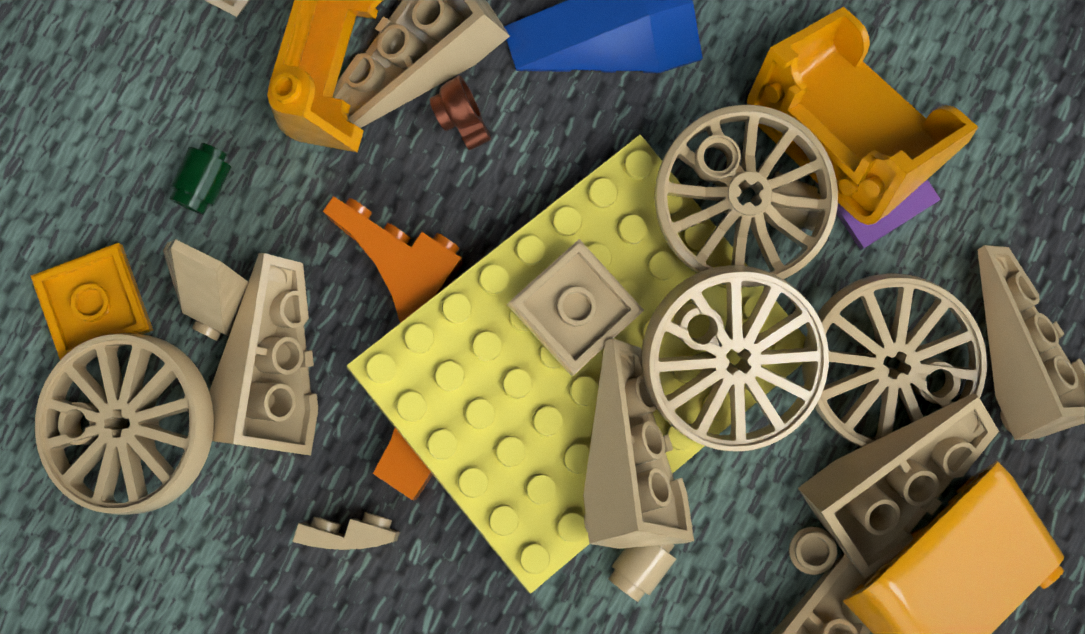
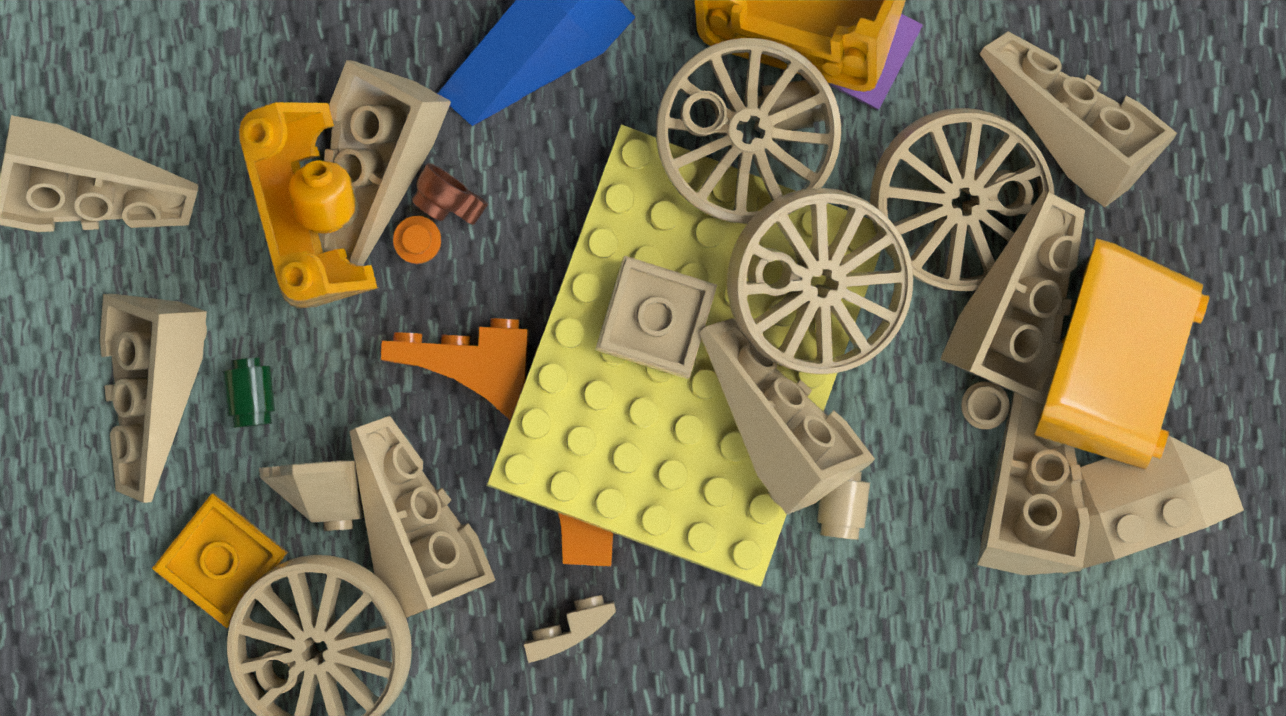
camera: 30 degrees left, 5 degrees up
none -> tan wedge [100,294,207,503]
none -> light orange head [288,160,356,234]
none -> orange plate [393,216,441,264]

